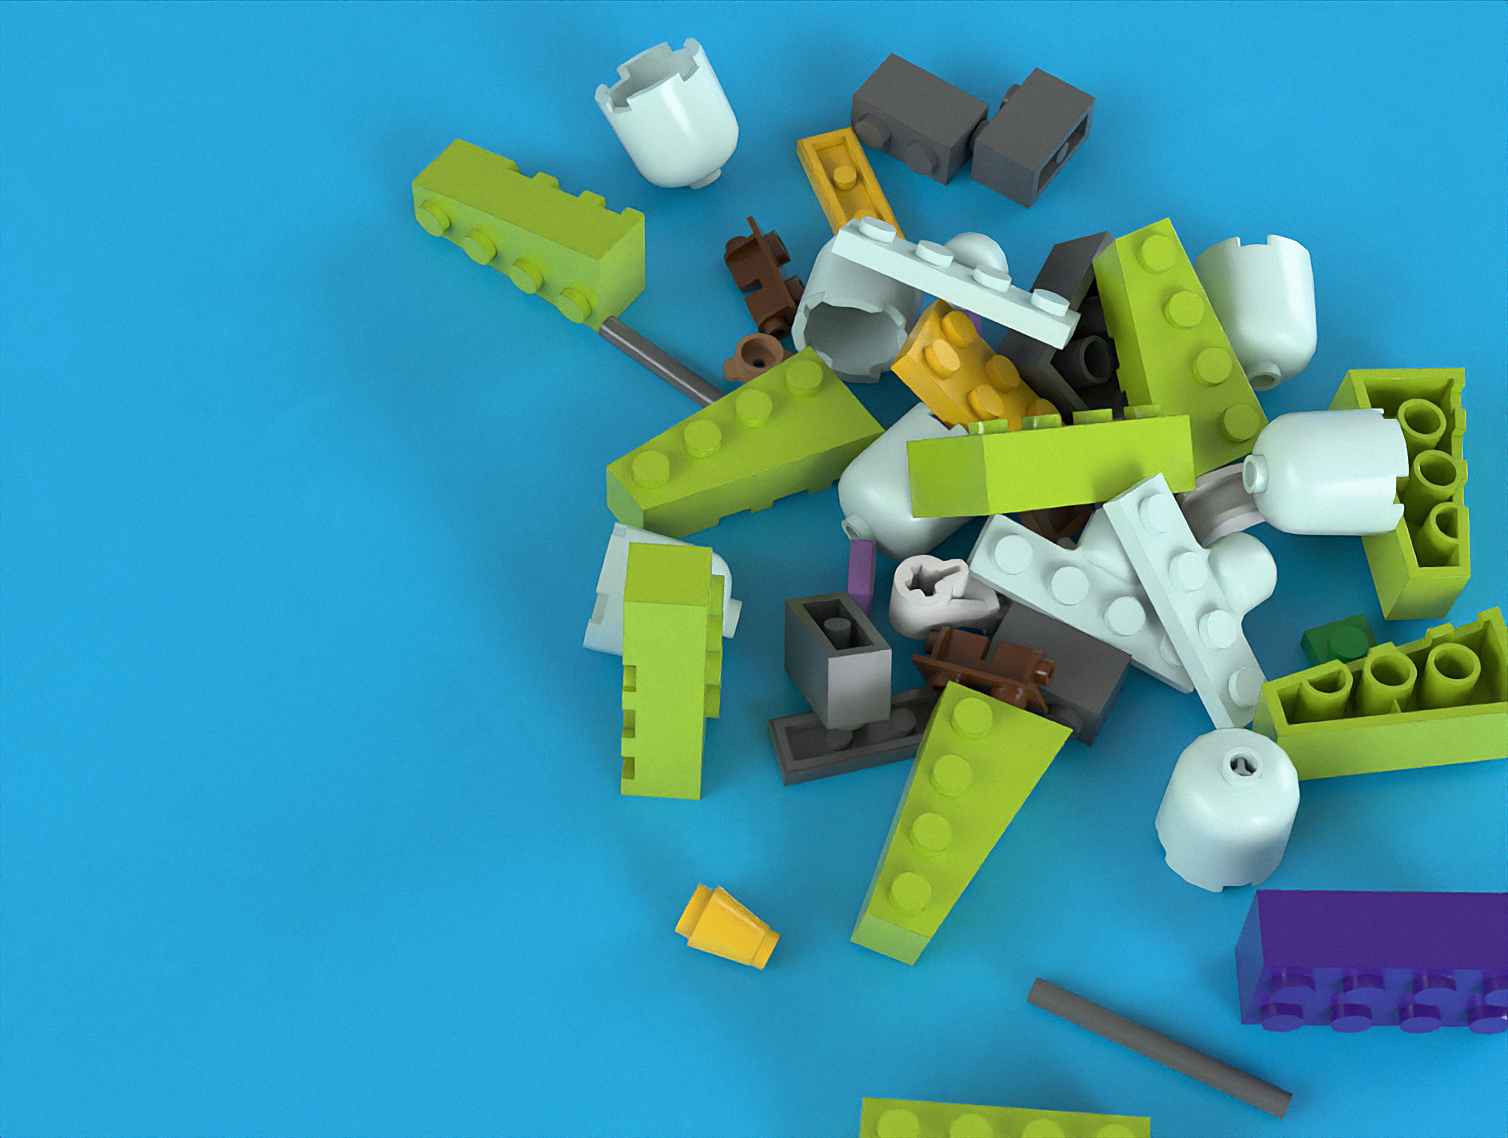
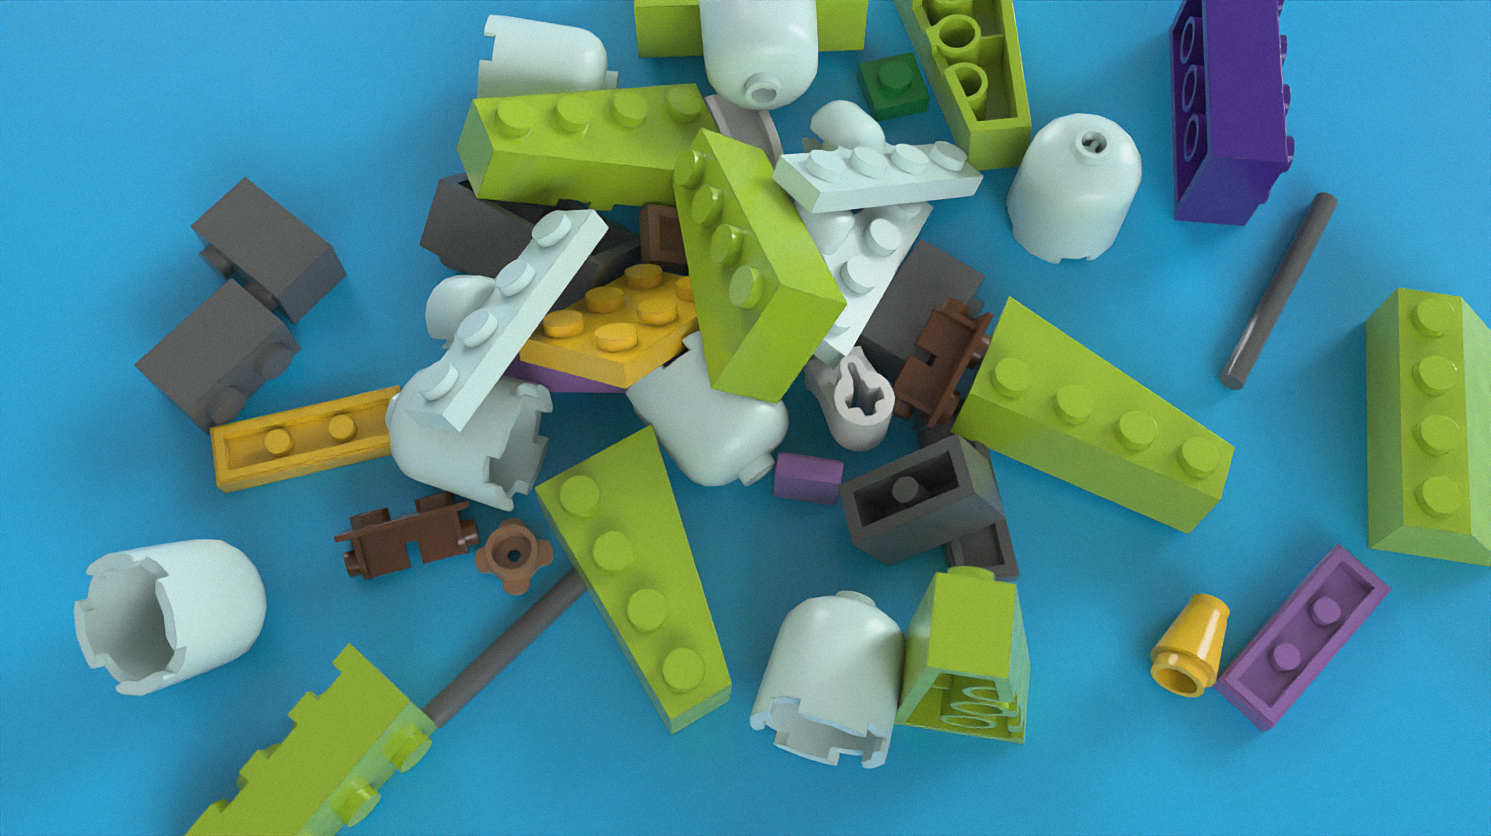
camera: 85 degrees left, 10 degrees up
none -> medium lavender tile [1212,544,1392,732]

